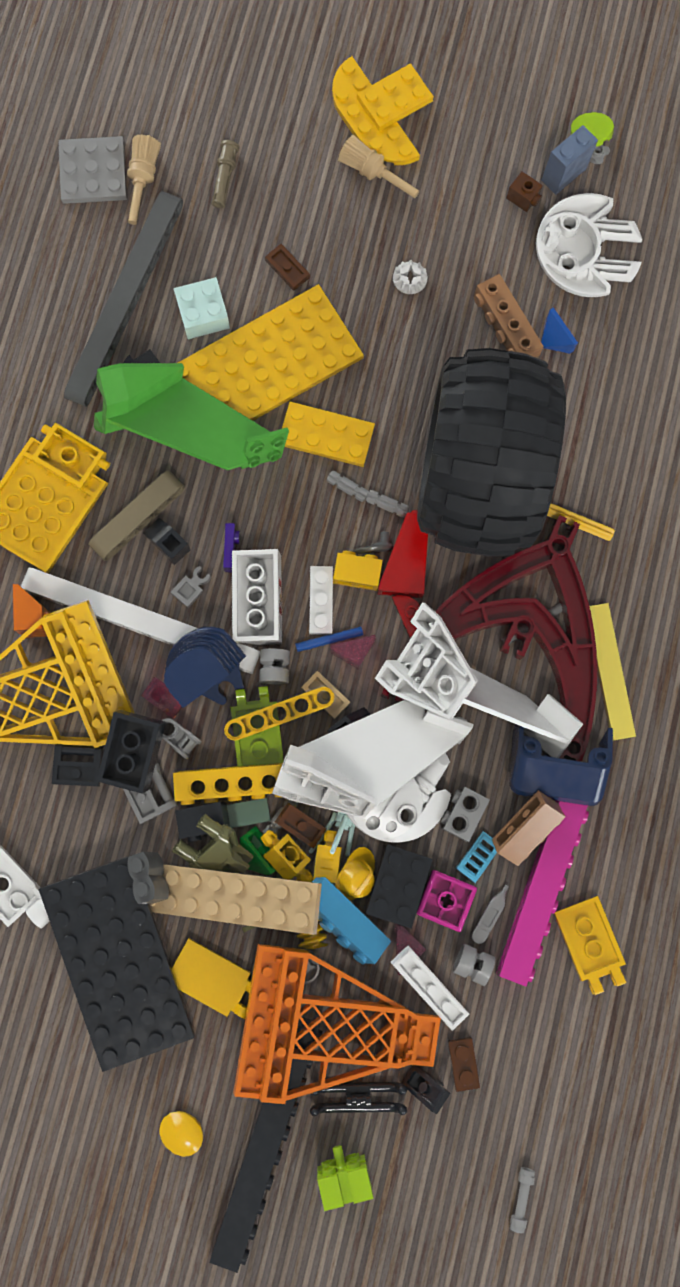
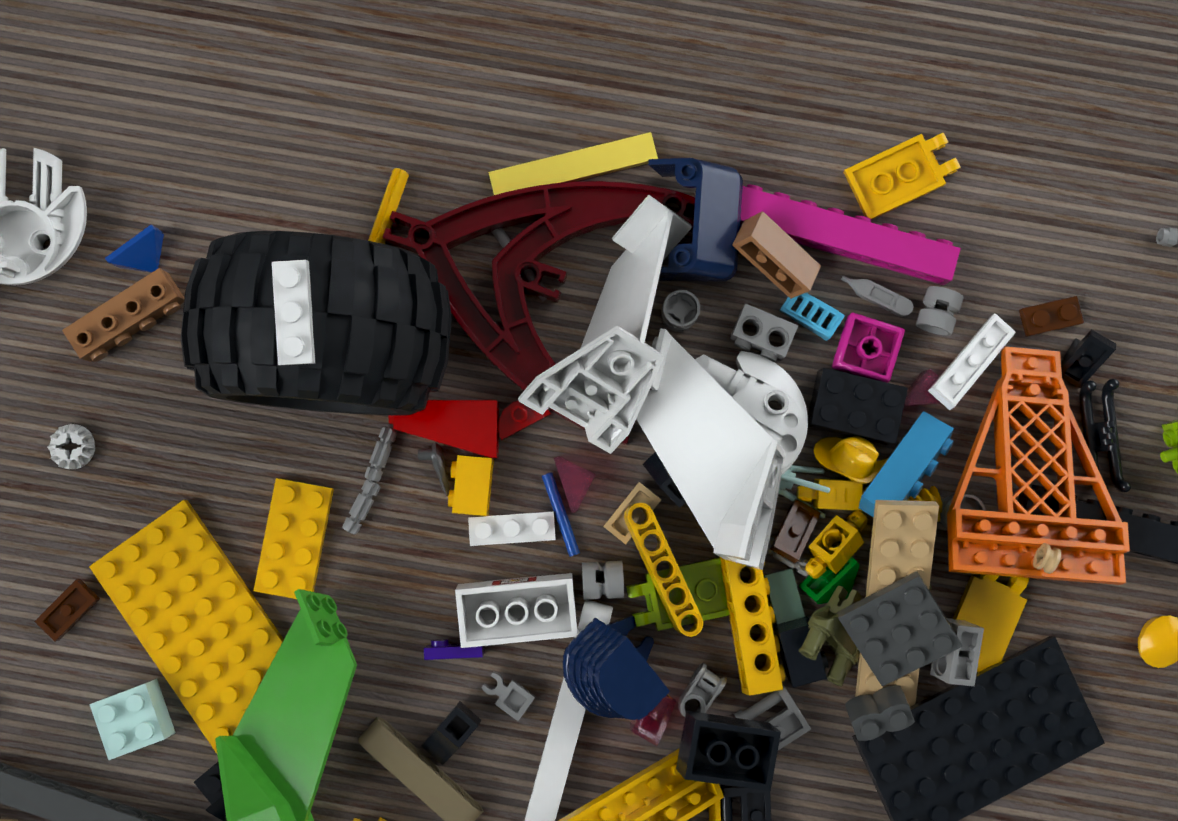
camera: 90 degrees left, 5 degrees up
none -> white plate [272,260,315,365]
none -> light grey wheel [661,290,700,332]
none -> dark grey plate [837,571,963,687]
none -> light grey brick [930,618,984,686]
none -> tan bush [1033,543,1061,574]

